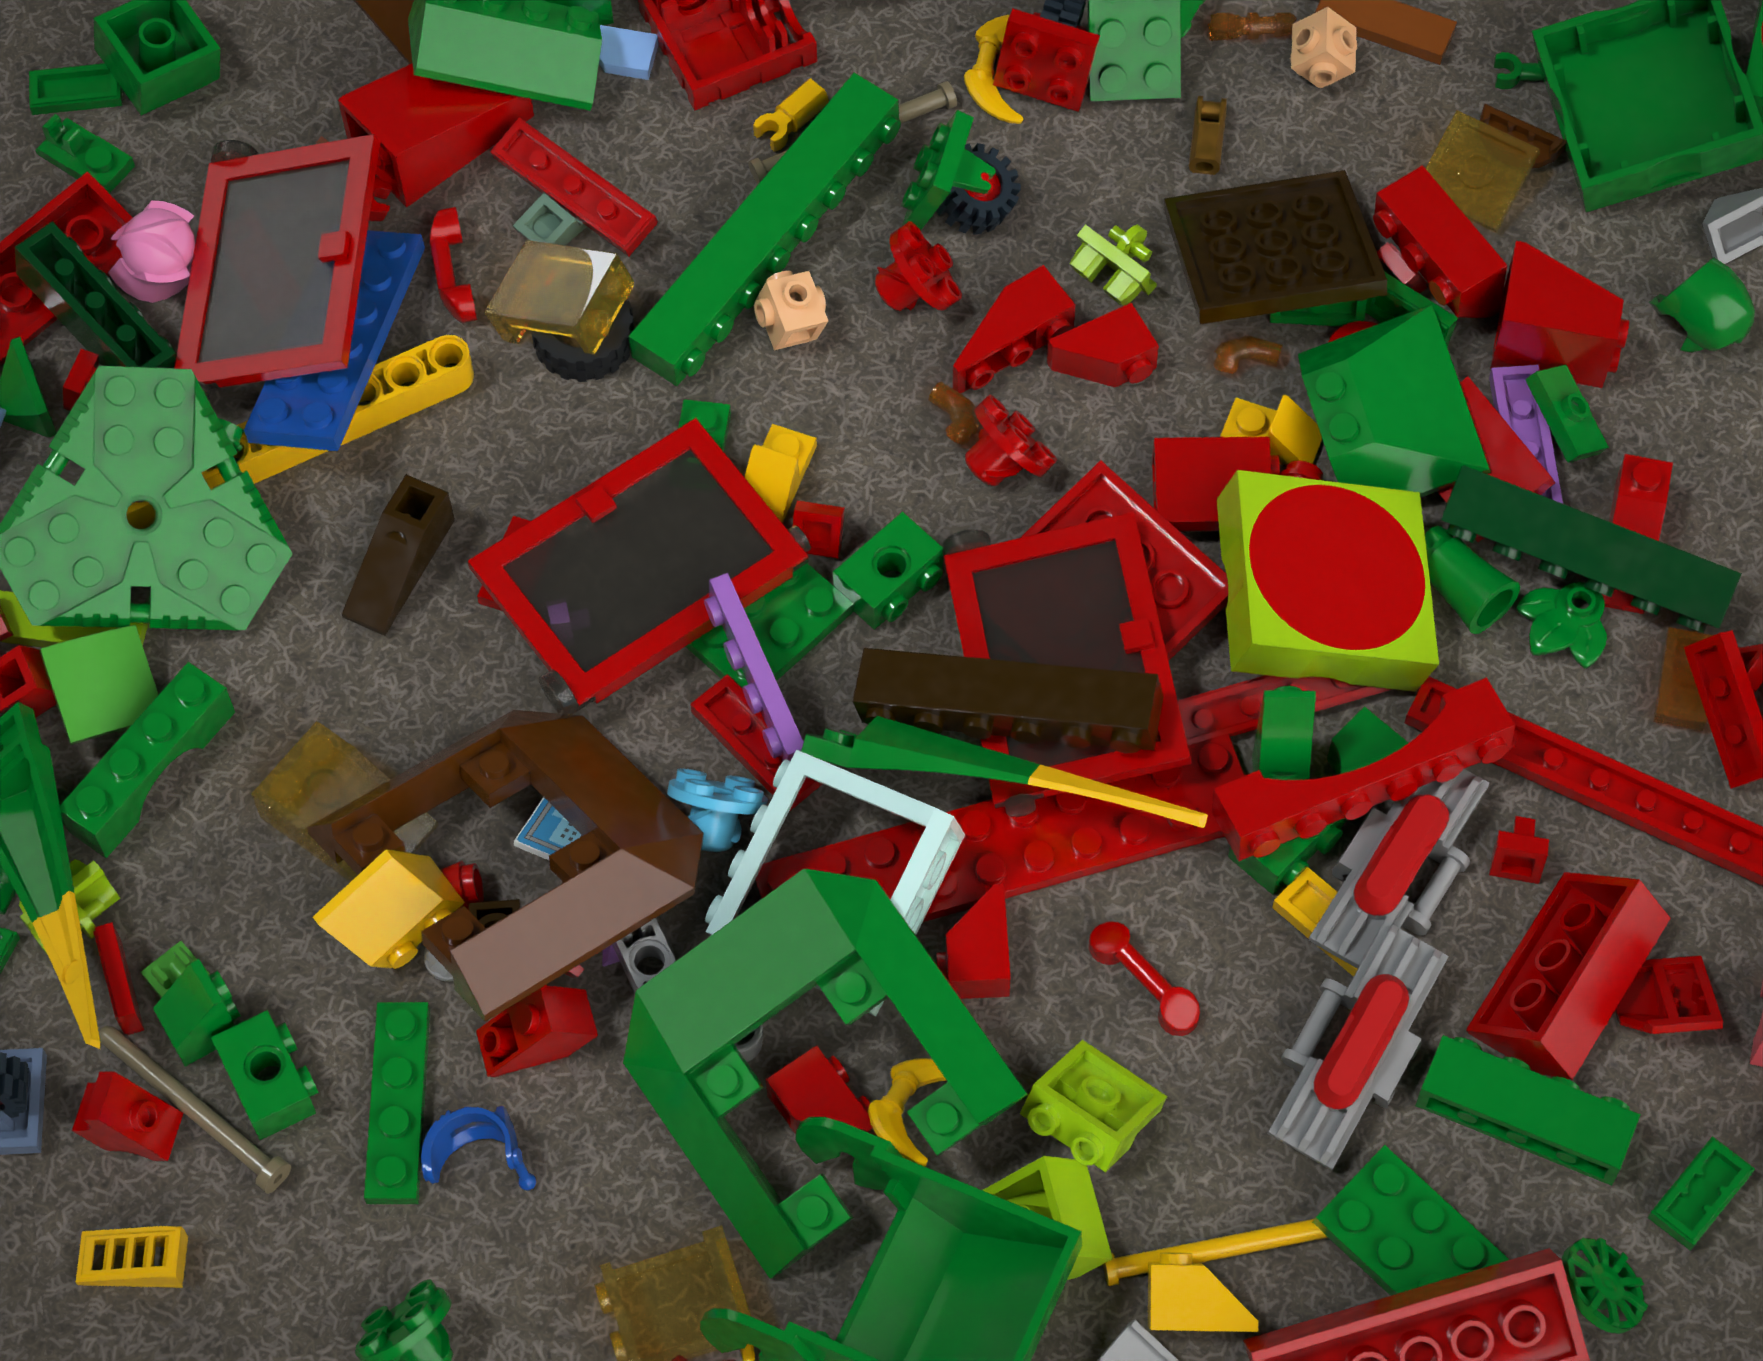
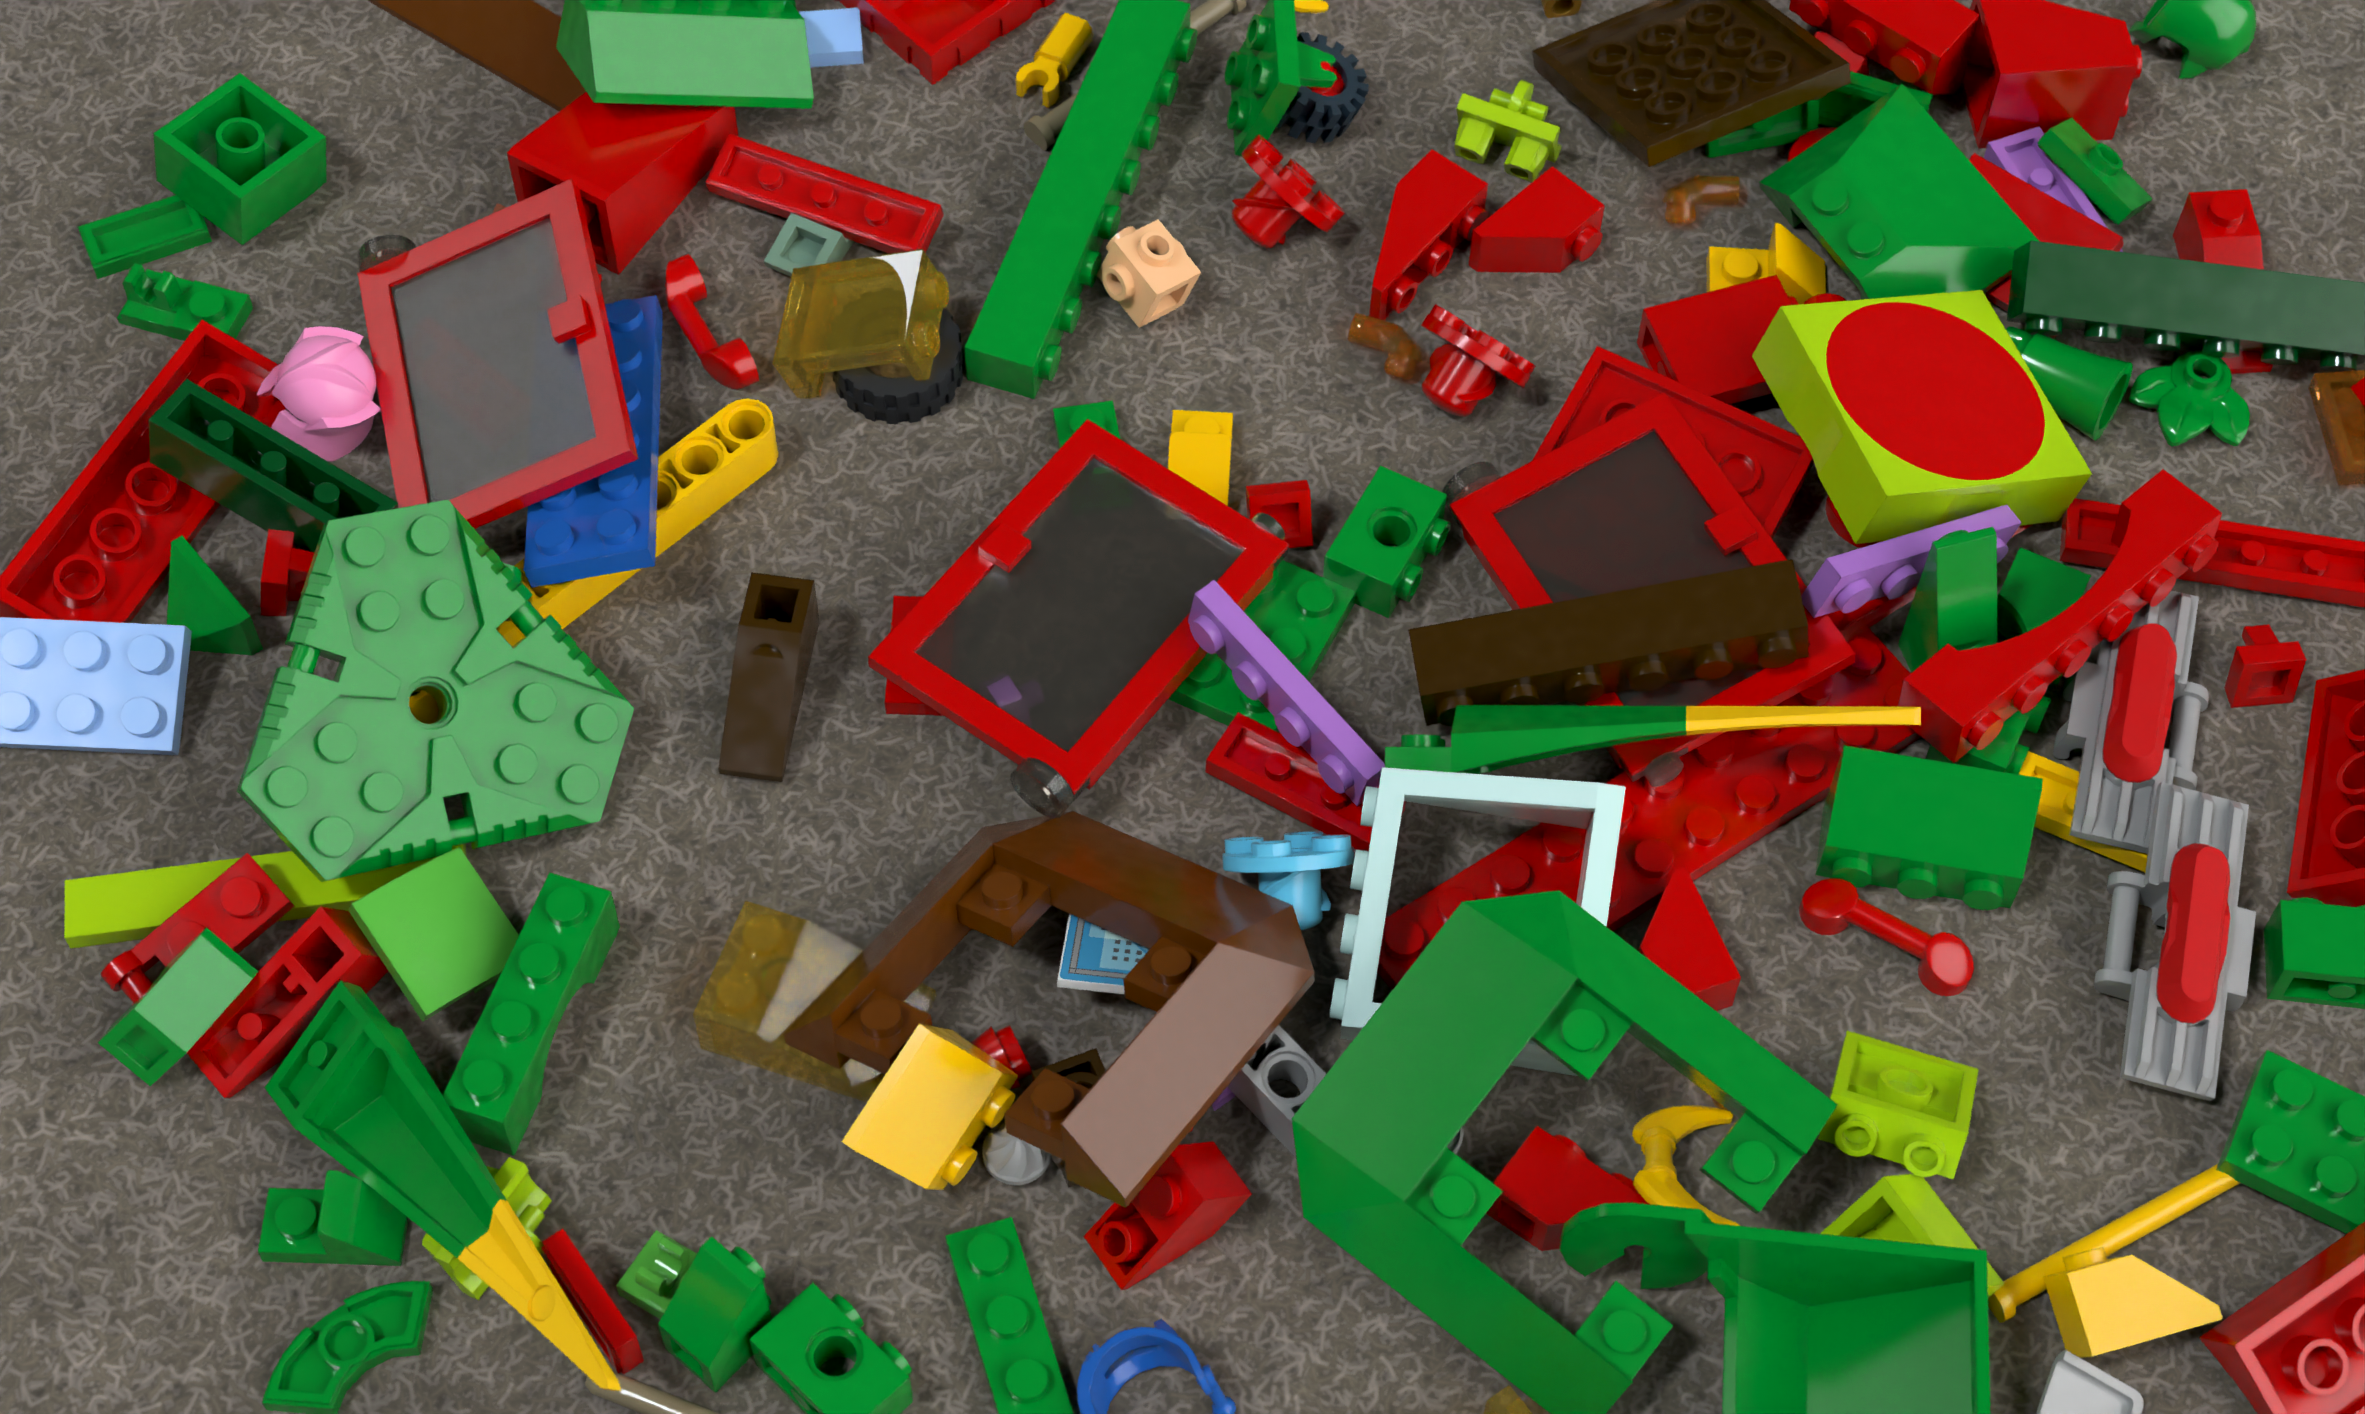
camera: 20 degrees left, 5 degrees down
none -> medium lavender plate [1801,505,2022,618]
none -> green slope [1815,745,2043,910]

